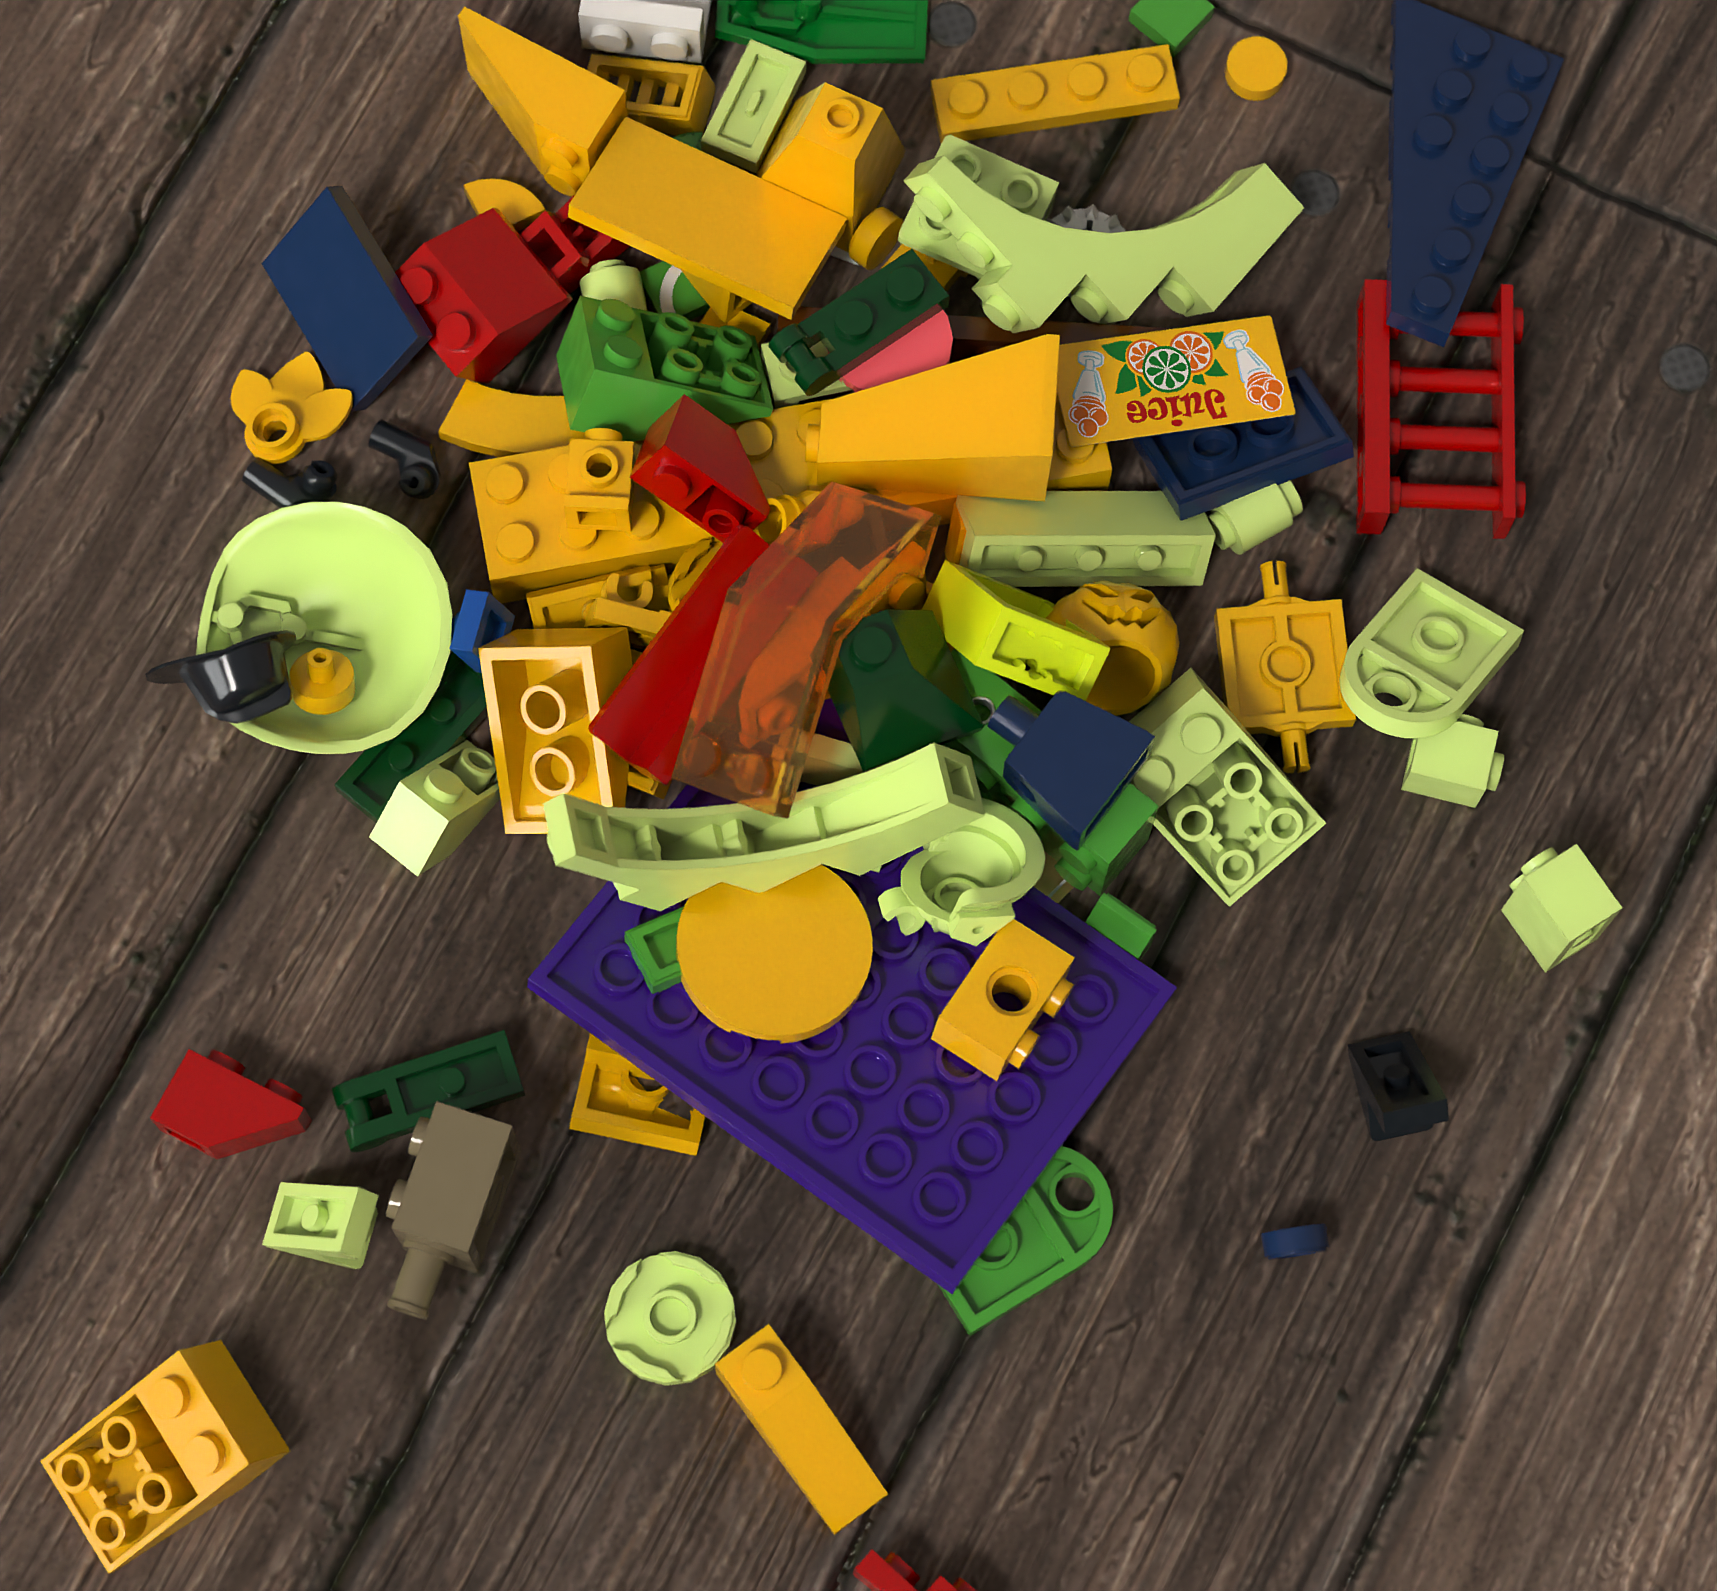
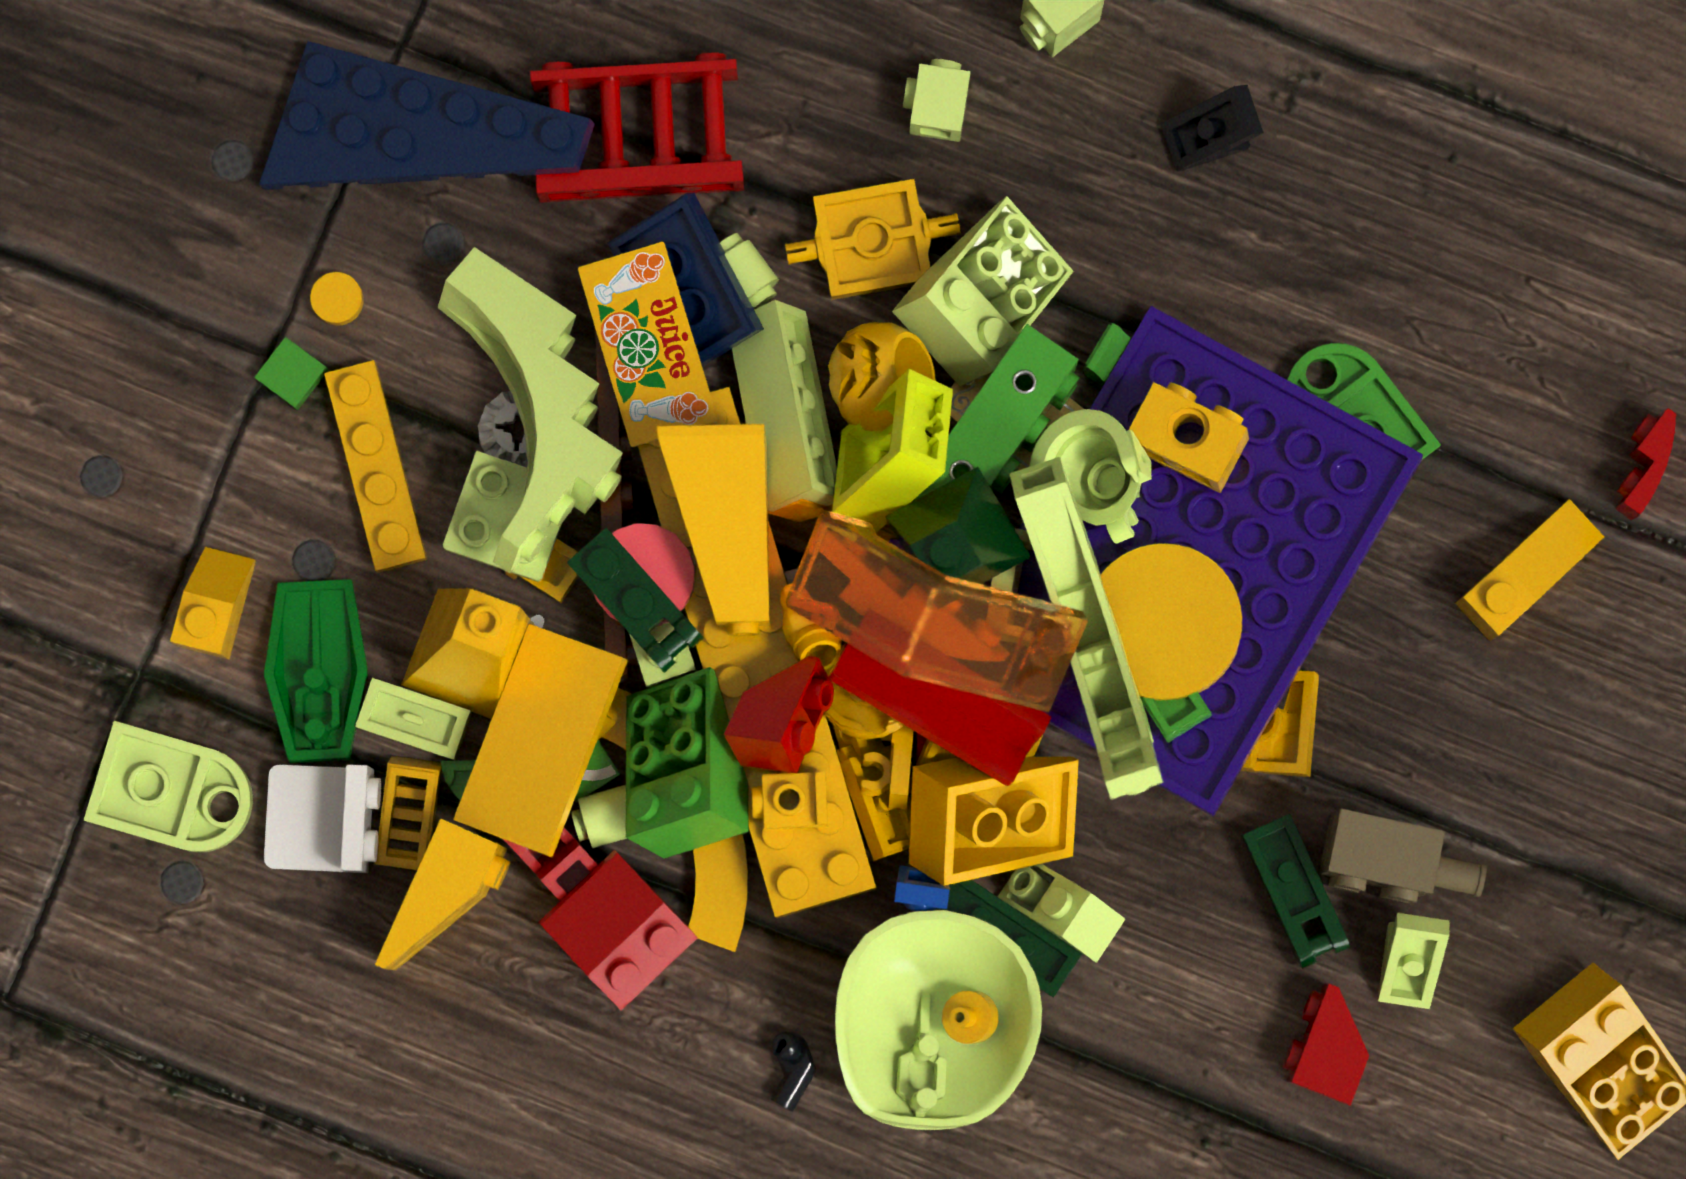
camera: 90 degrees left, 10 degrees up
black piece [145,630,296,724] -> none
yellow plate [231,352,353,464] -> none
dark blue tile [261,186,433,412] -> none
black arm [368,419,441,499] -> none
yellow tile [464,179,545,232] -> none
yellowish green tile [604,1251,736,1386] -> none
yellow tile [848,207,903,270] -> none
dark blue torso [987,691,1155,851] -> none
dark blue tile [1261,1224,1330,1260] -> none
yellowish green tile [1339,568,1524,738] -> none

